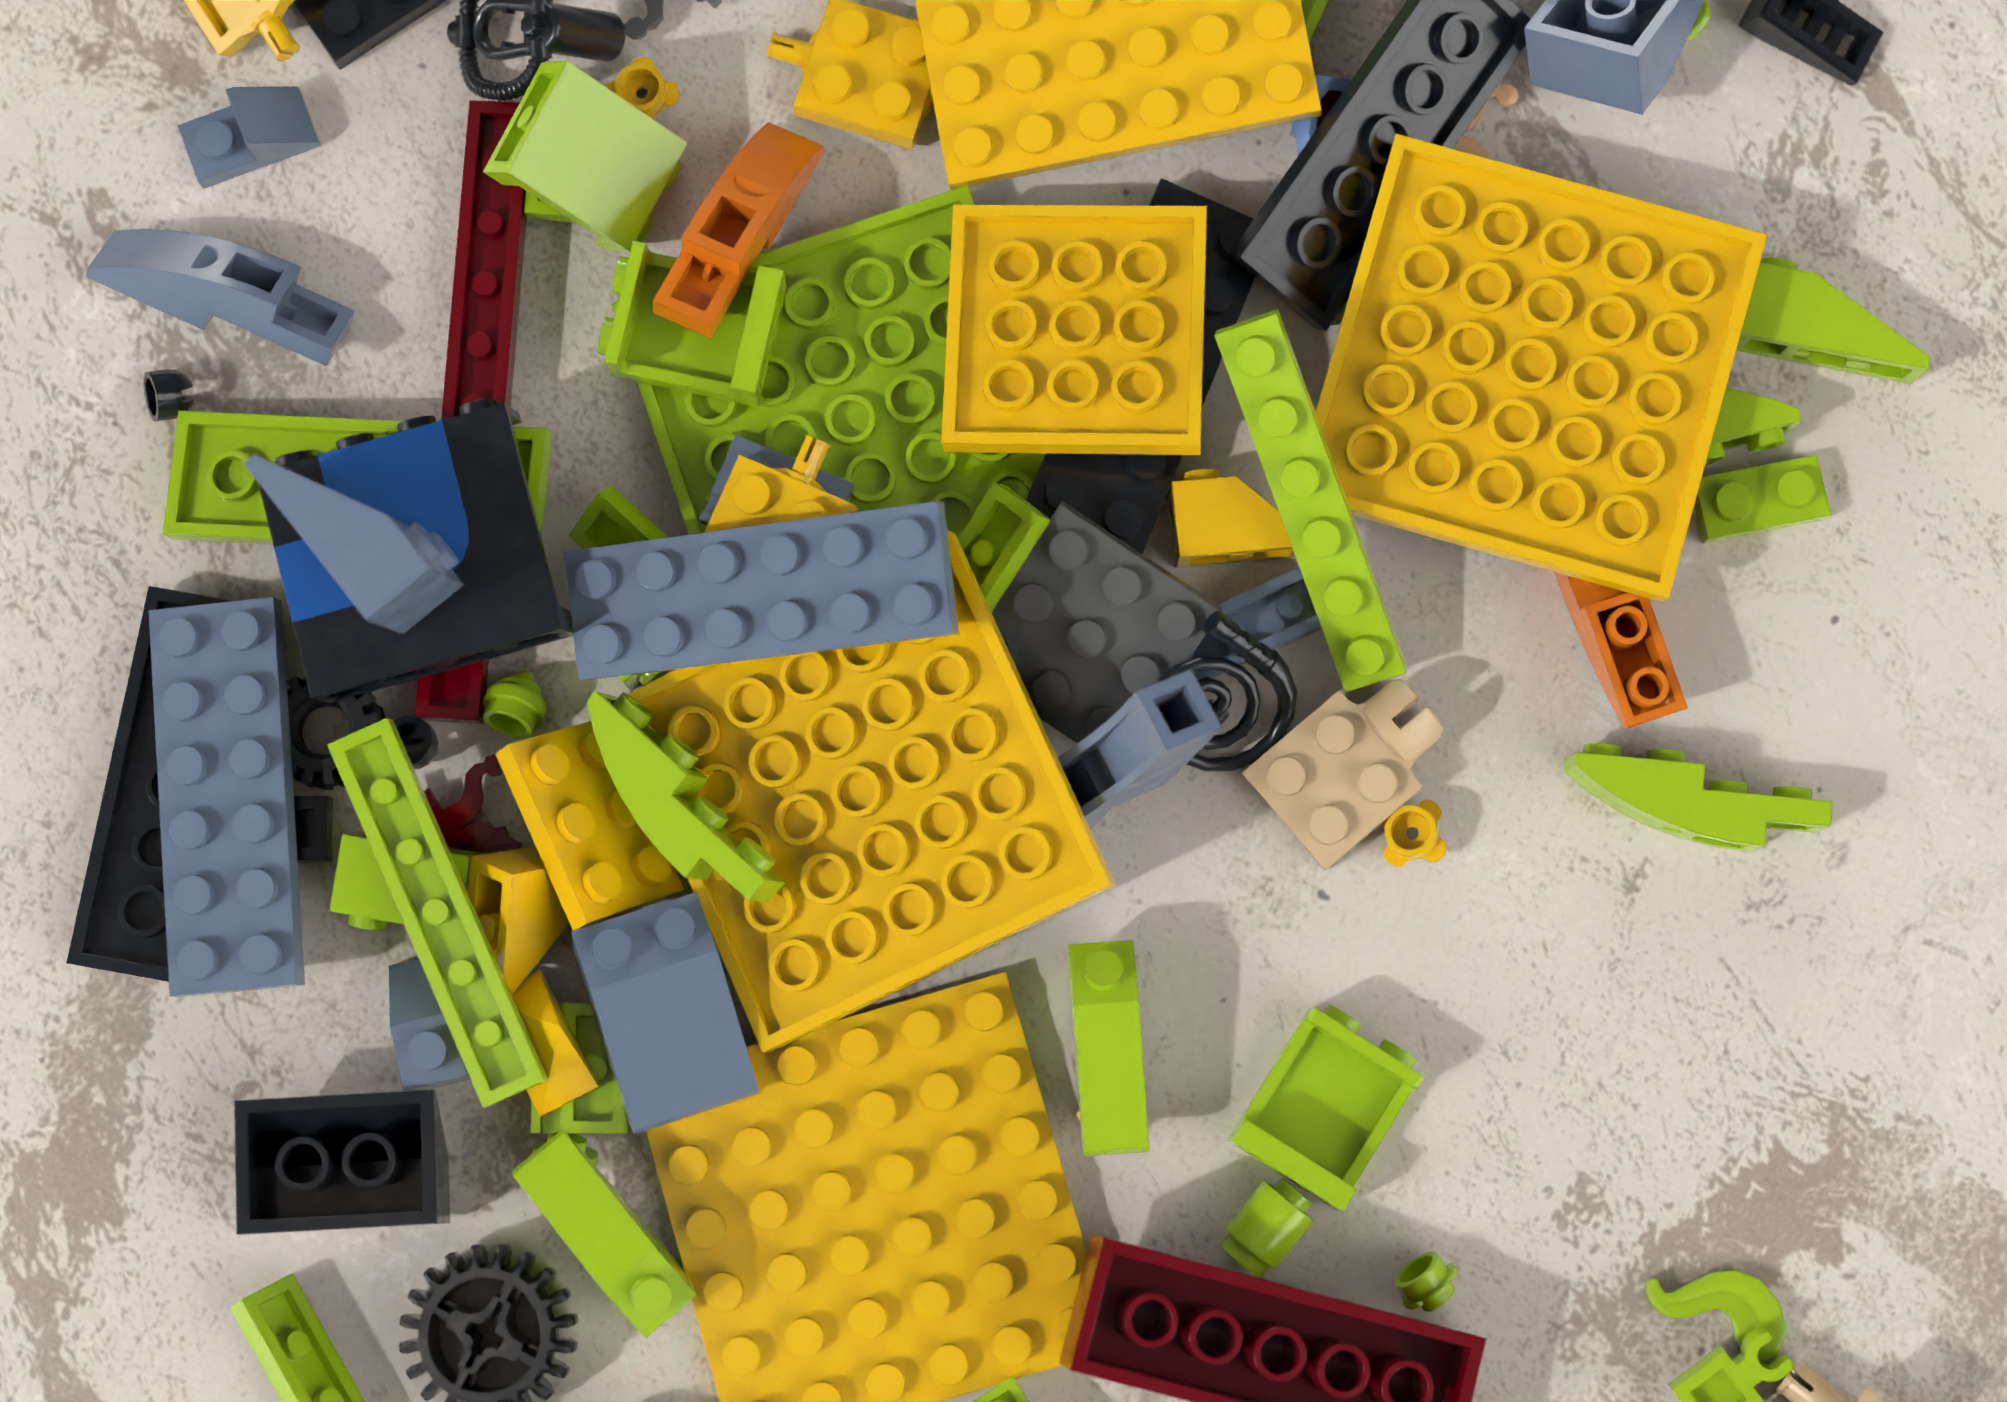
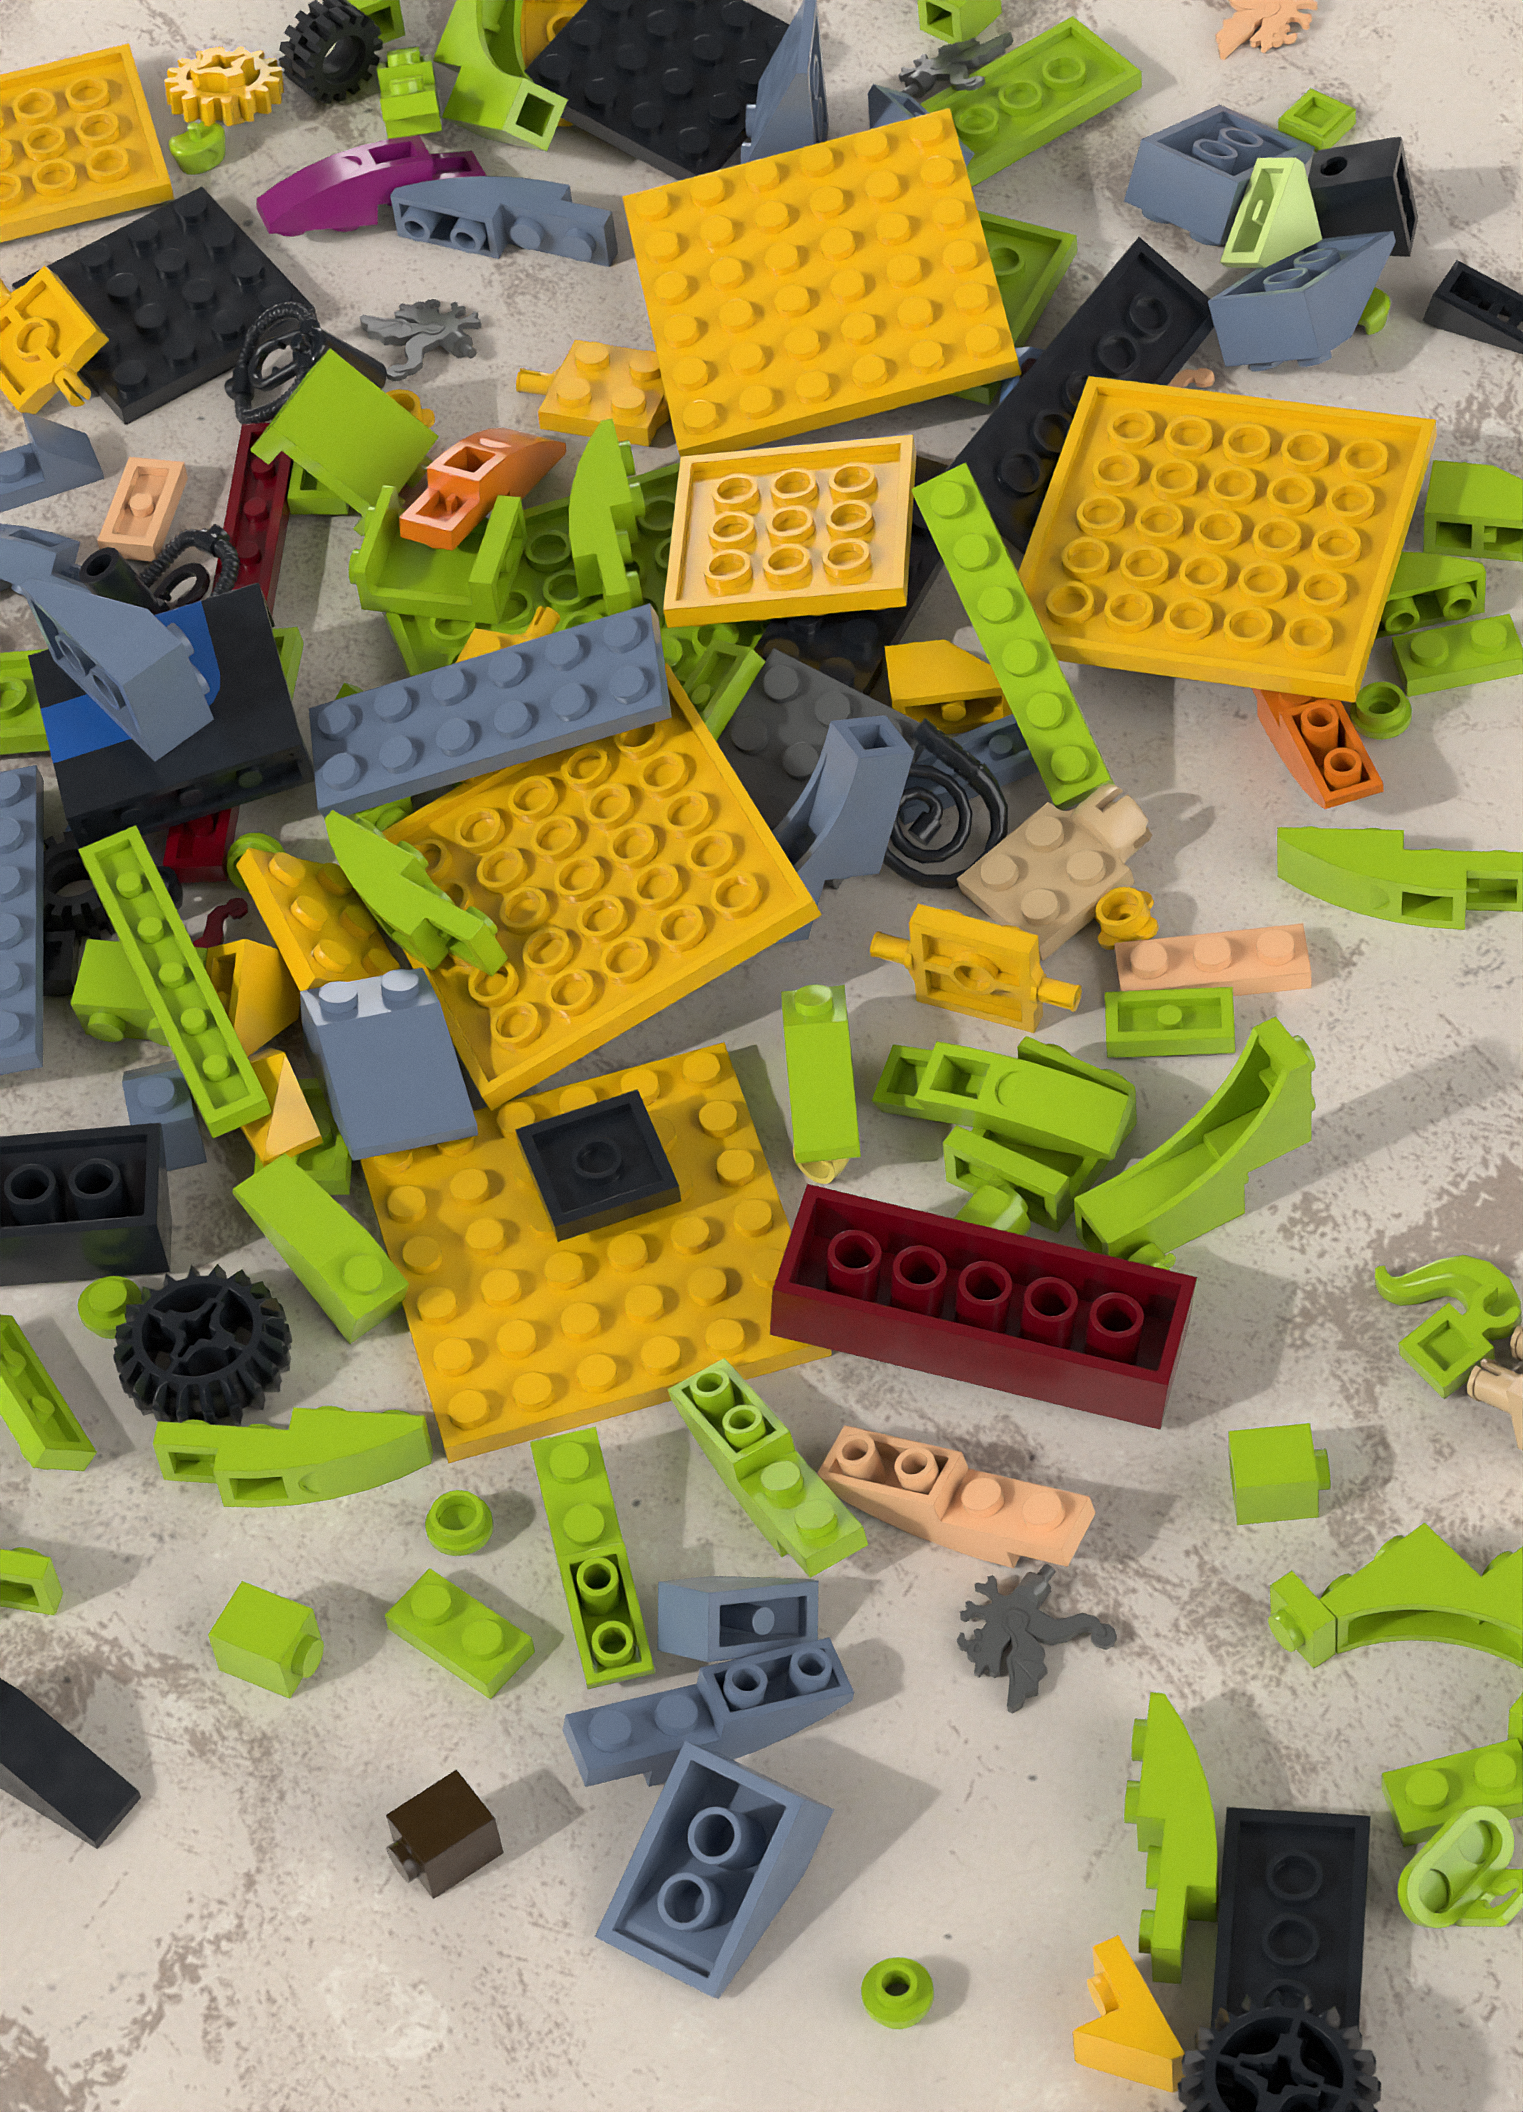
camera: 10 degrees right, 30 degrees down
none -> lime plate [78,1276,143,1339]
none -> black piece [79,524,240,615]
none -> light nougat plate [97,457,188,562]
none -> black plate [515,1089,681,1242]
none -> lime slope [569,419,646,616]
none -> yellow plate [870,903,1082,1033]
none -> lime slope [871,1041,1135,1160]
none -> lime arch [1074,1016,1316,1260]
none -> lime plate [1105,987,1235,1058]
none -> light nougat plate [1114,923,1311,996]
none -> lime plate [1350,682,1412,739]

